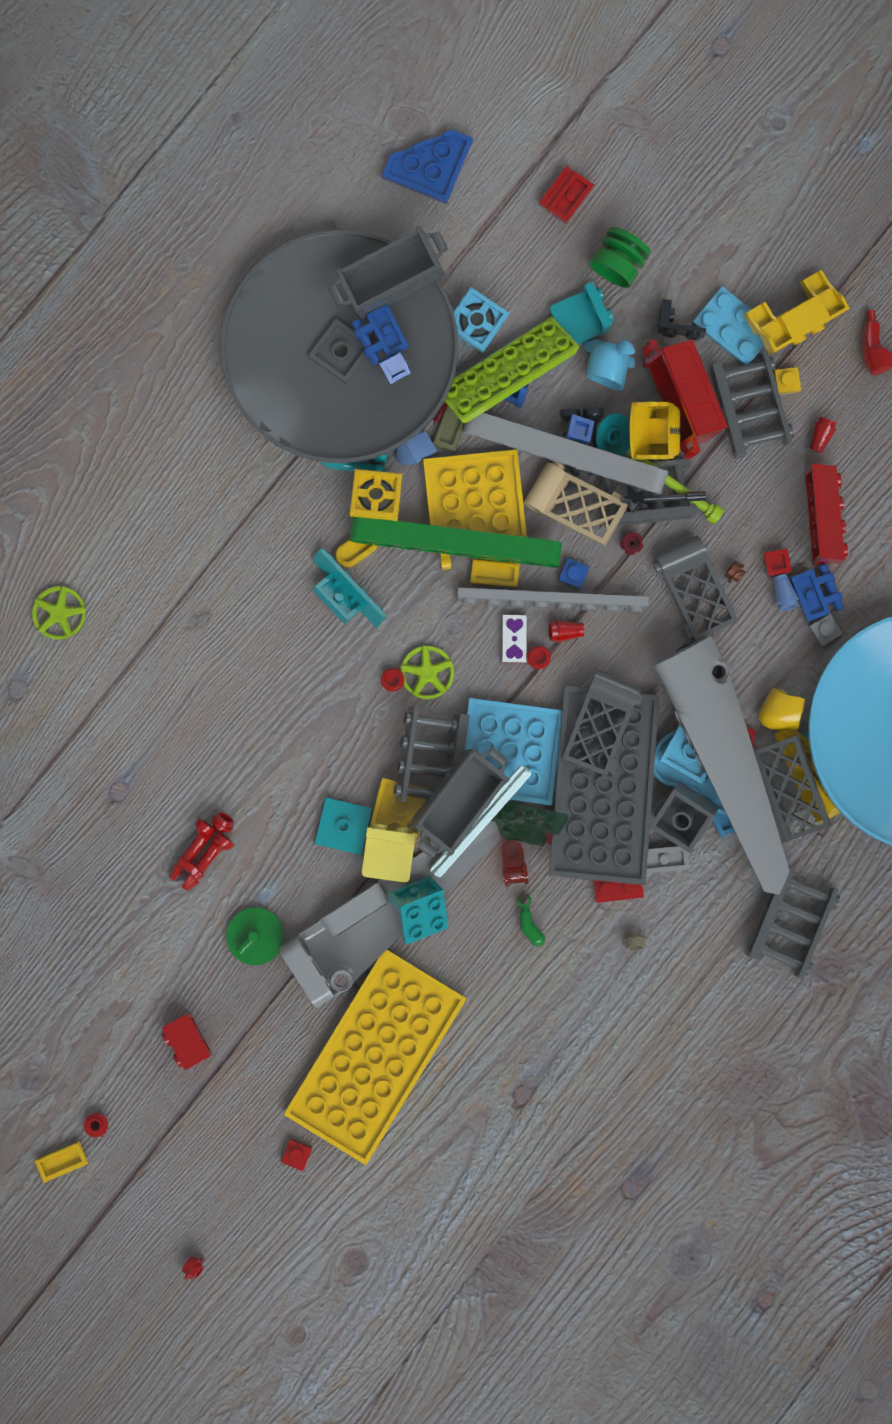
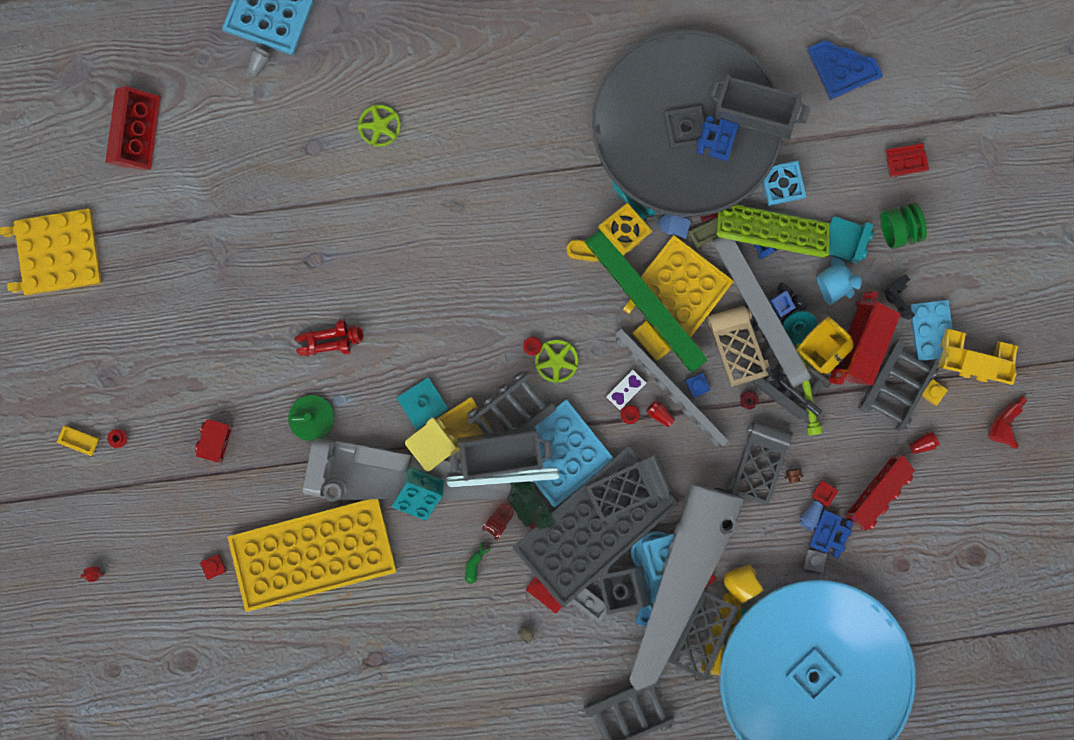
camera: 50 degrees right, 0 degrees up
teal bracket [313,548,387,628] -> none
plate [379,350,411,384] -> none

